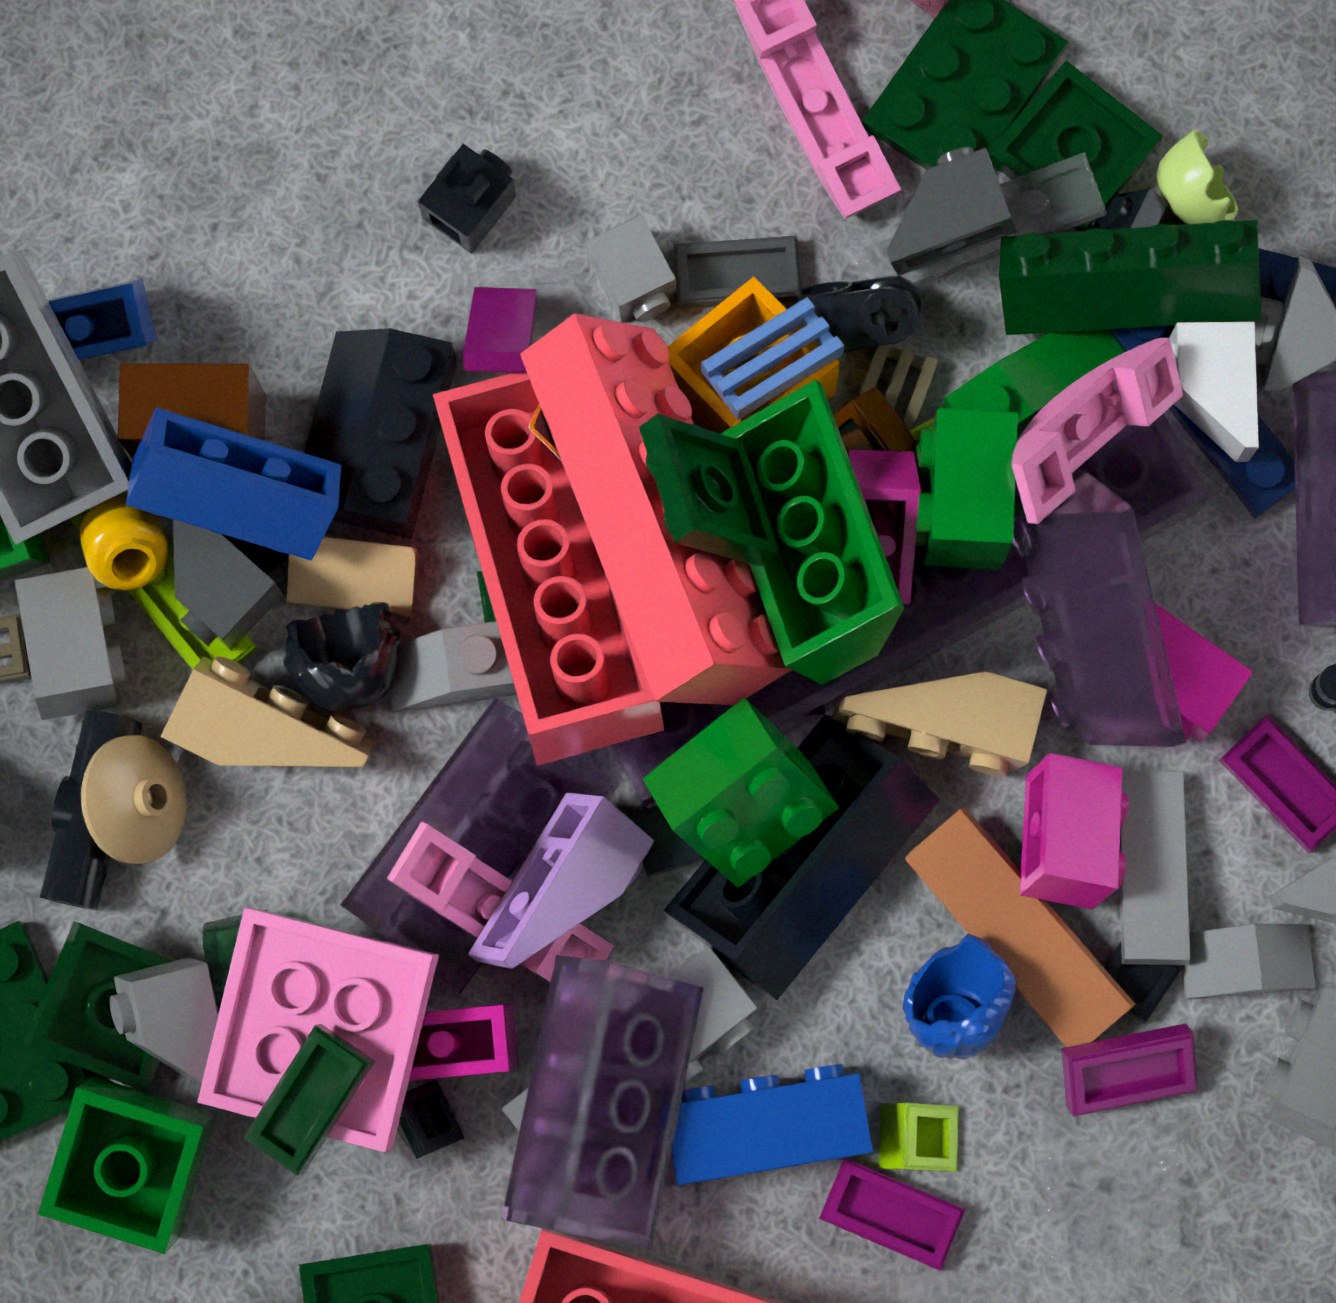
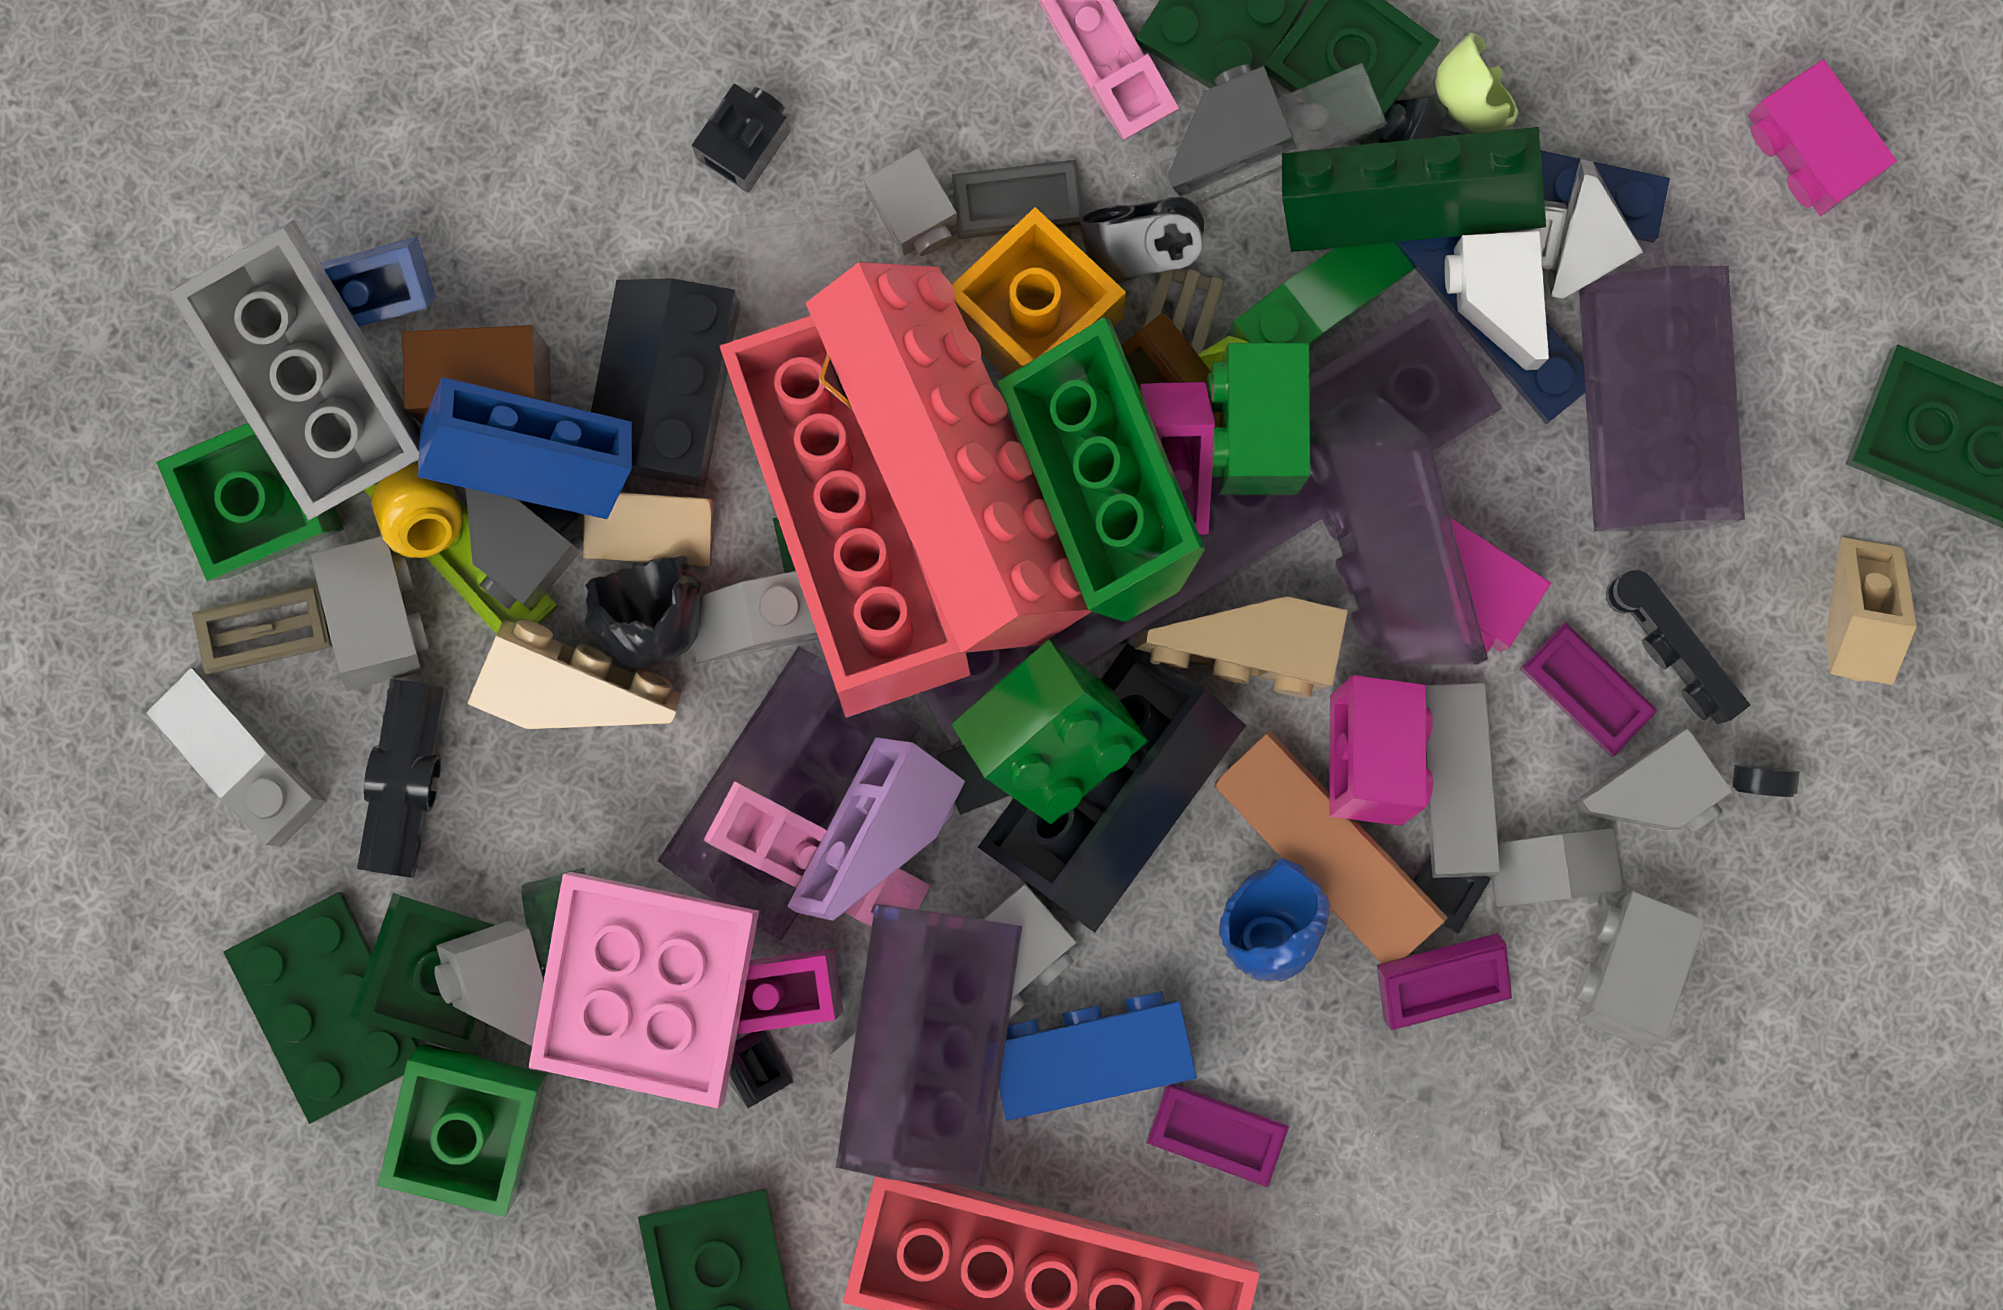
camera: 10 degrees left, 5 degrees up
tan dish [81,735,187,864] -> none
dark green tile [243,1024,376,1176] -> none
magenta tile [463,287,537,373] -> none
dark green plate [639,414,780,567] -> none
medium blue tile [701,297,844,420] -> none
lime slope [878,1103,959,1172] -> none
bright pink slope [1012,338,1184,524] -> none

